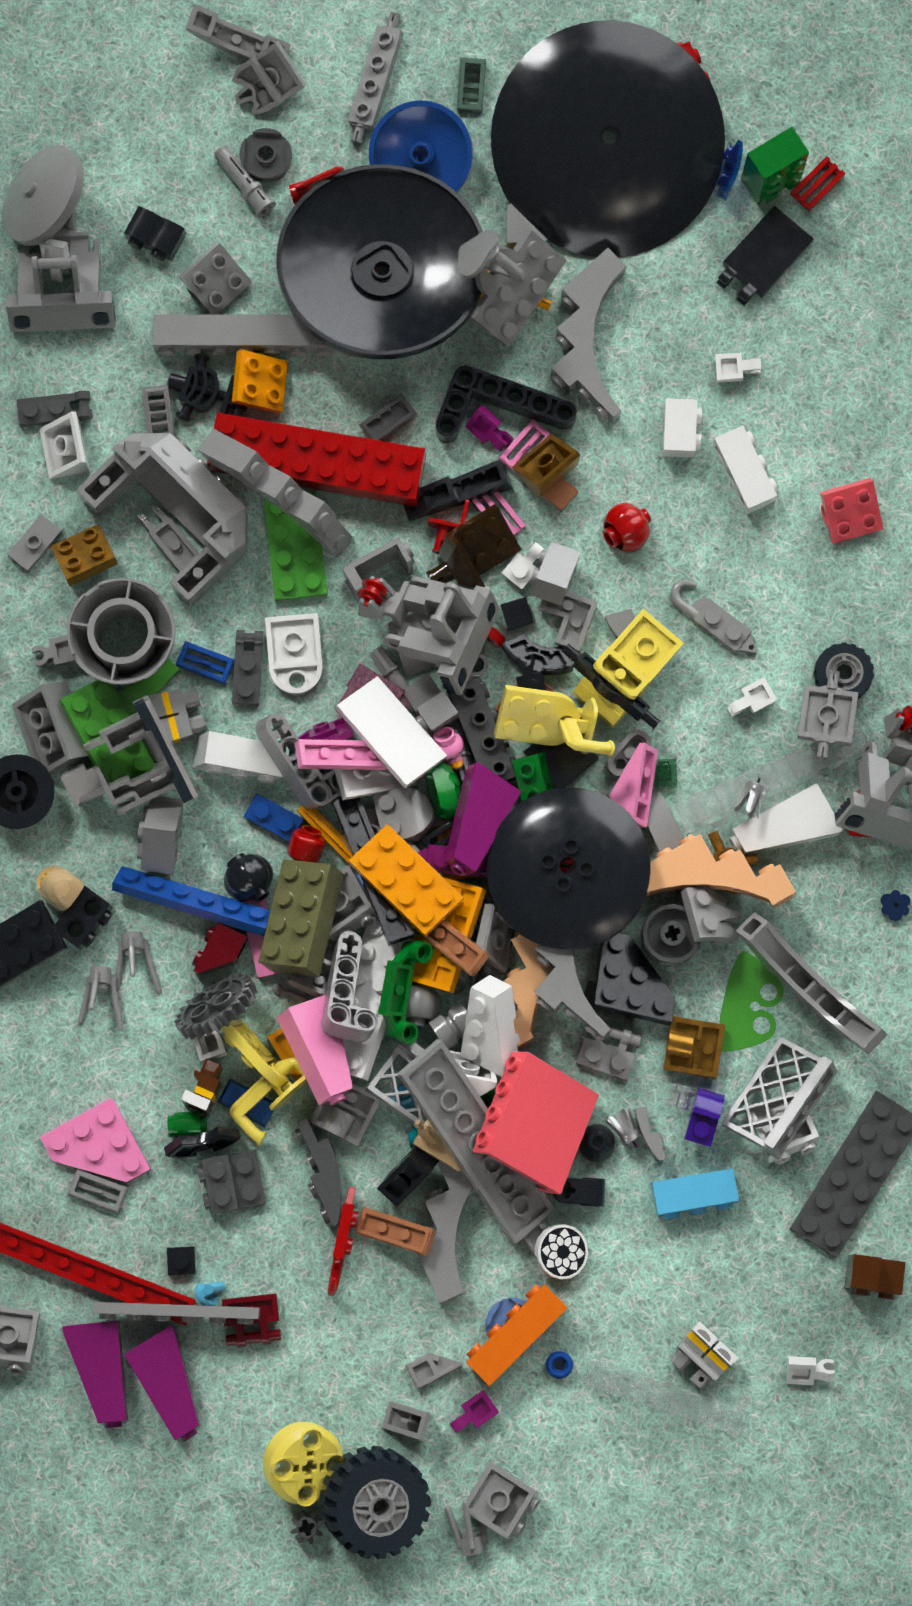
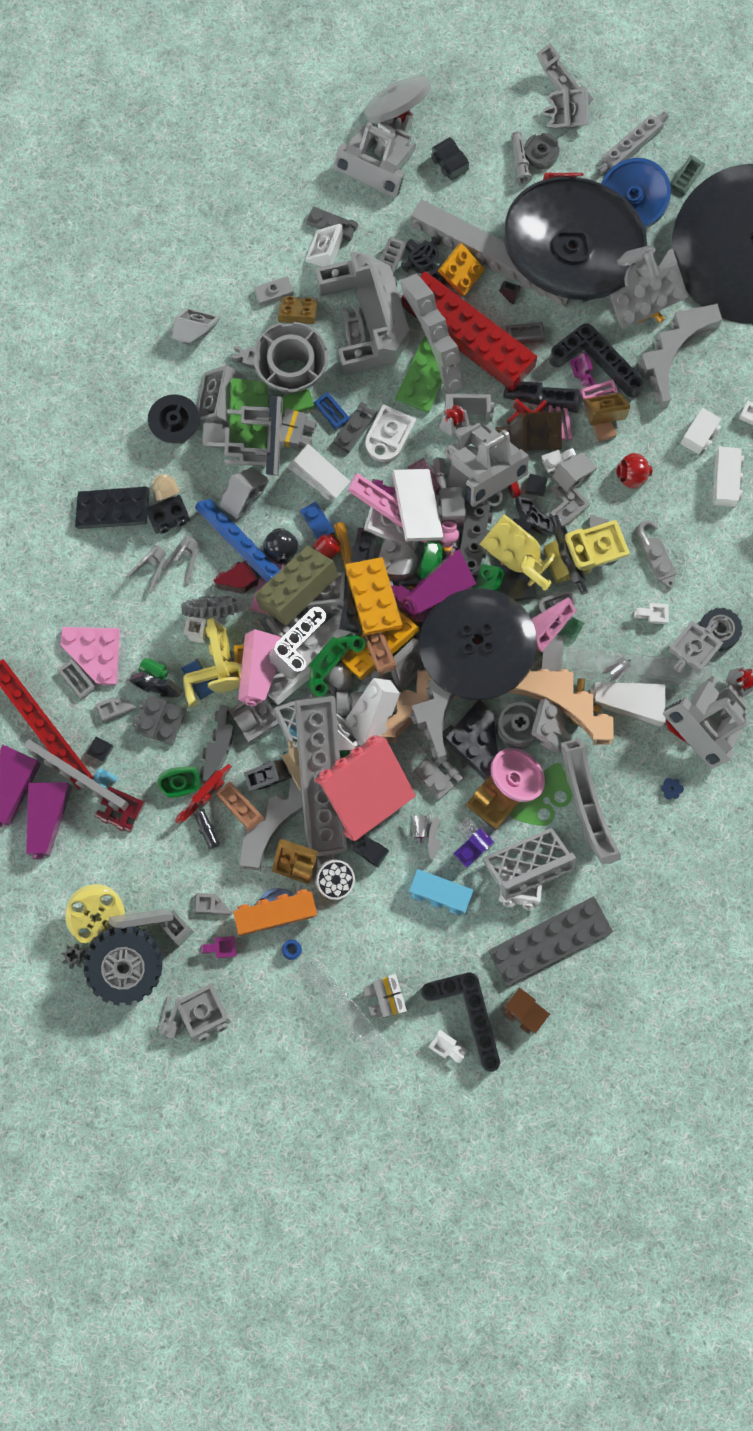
camera: 30 degrees right, 5 degrees down
light grey plate [179,242,252,315] -> none
reddish brown hips [181,1059,223,1115] -> none
light grey beam [255,714,341,809] -> none
black brick [579,1124,616,1162] -> none
none -> light grey tile [95,697,136,723]
none -> light grey tile [109,909,173,929]
none -> green piece [157,766,201,798]
none -> black pin [193,809,220,849]
none -> pearl gold plate [272,839,318,884]
none -> black beam [421,972,500,1072]
none -> bright pink dish [491,748,545,802]
none -> black slope [499,281,521,305]

